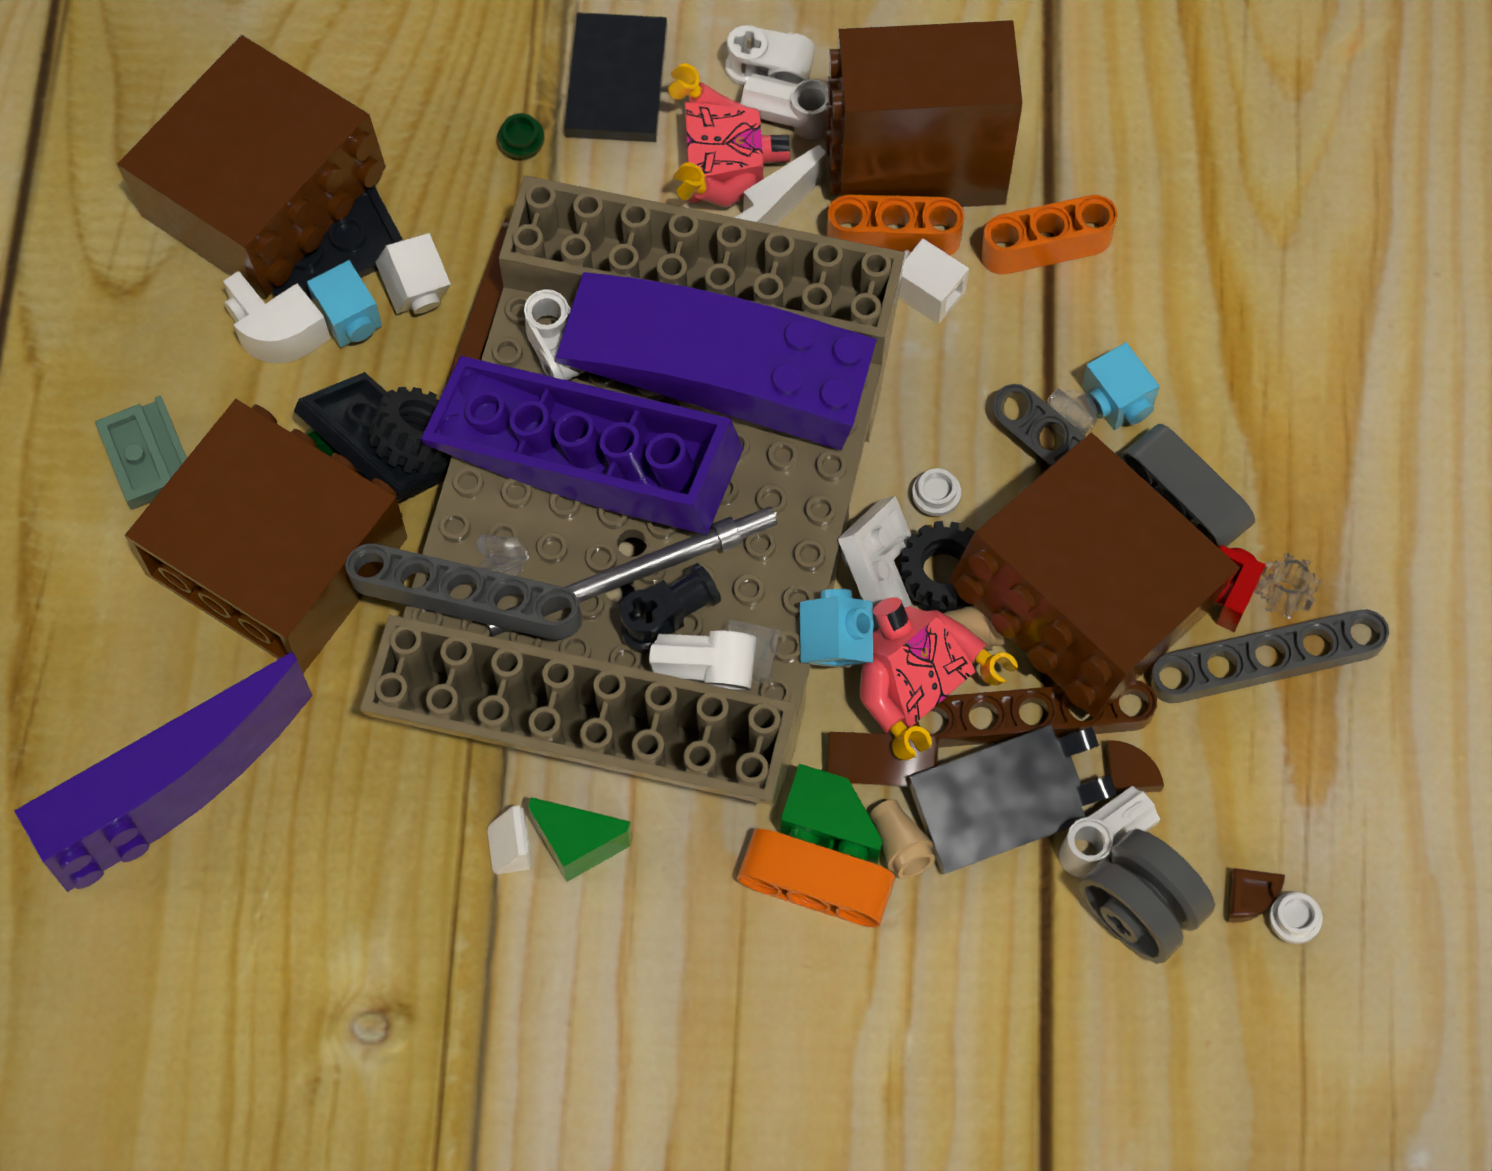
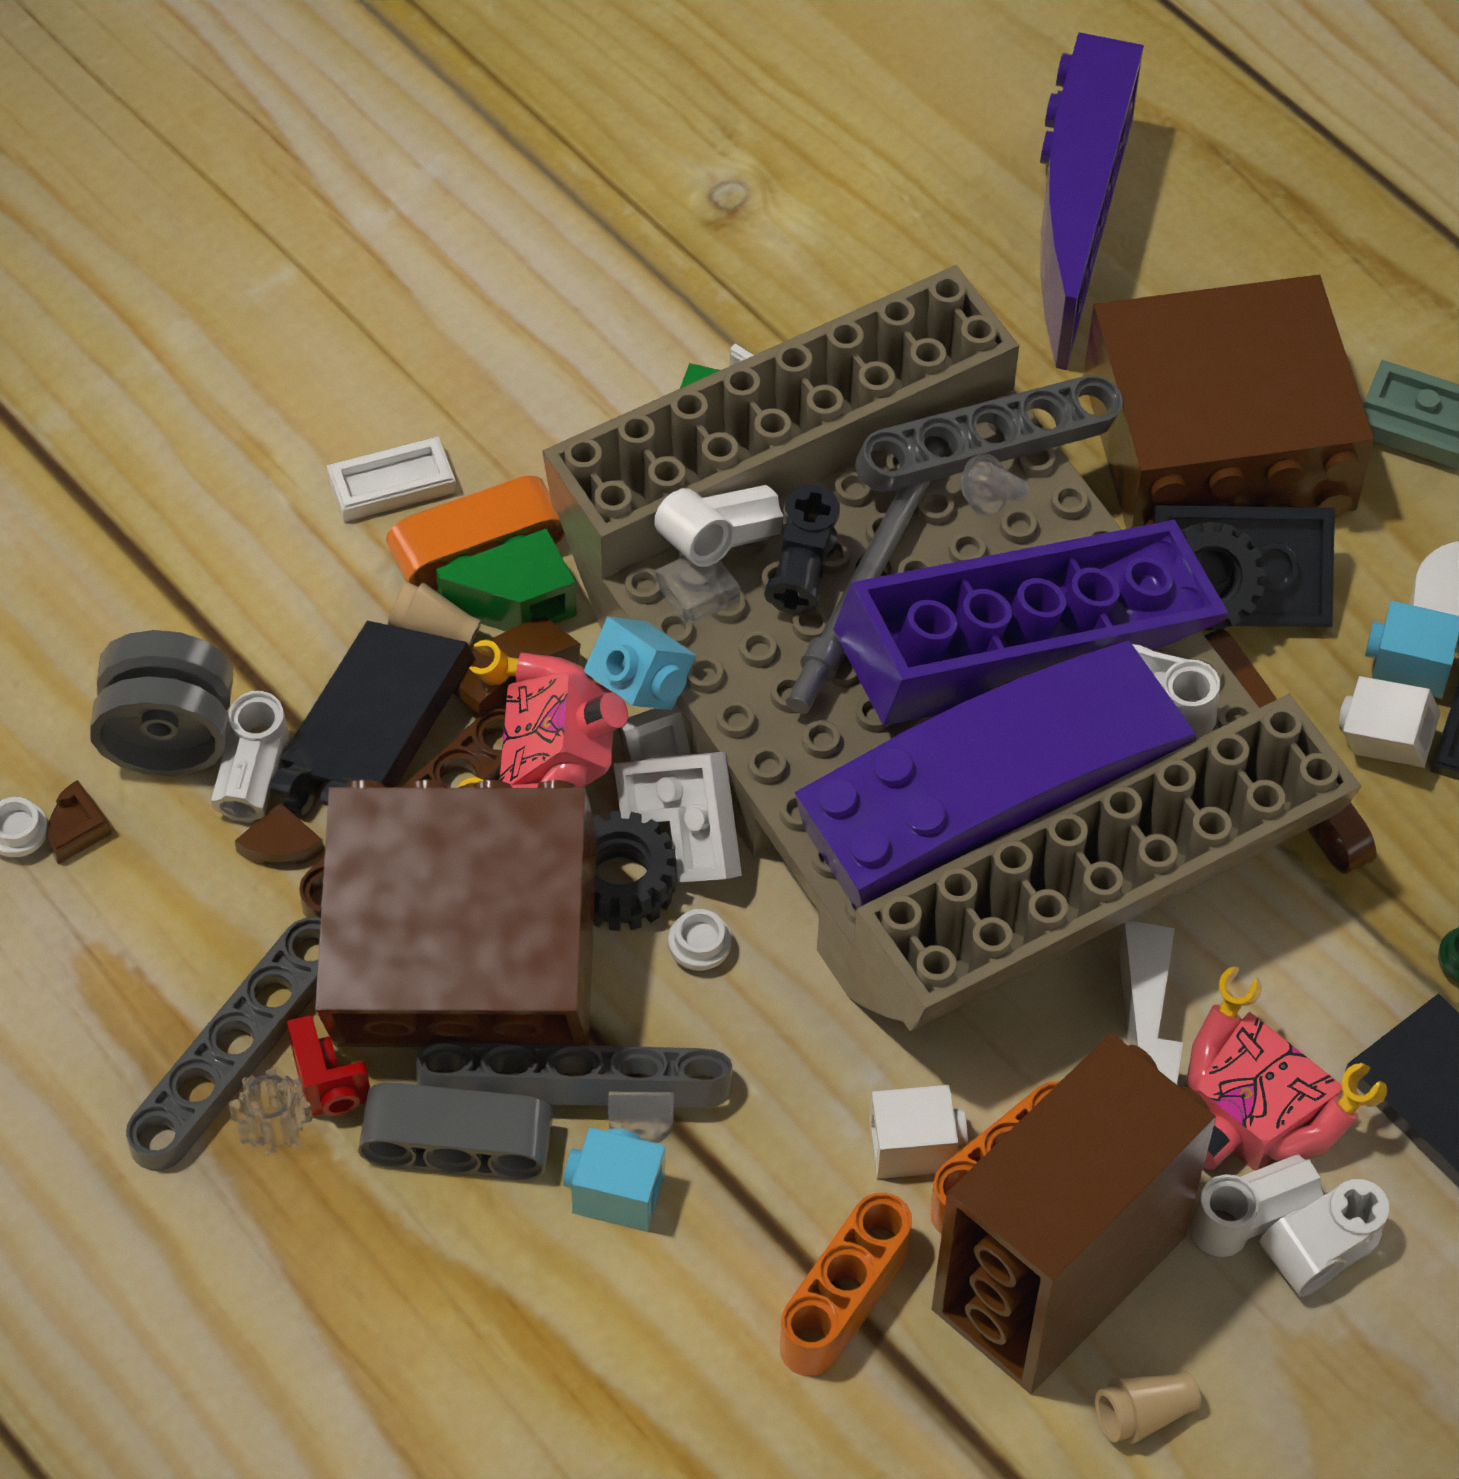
camera: 135 degrees right, 10 degrees down
none -> white tile [326,436,456,522]

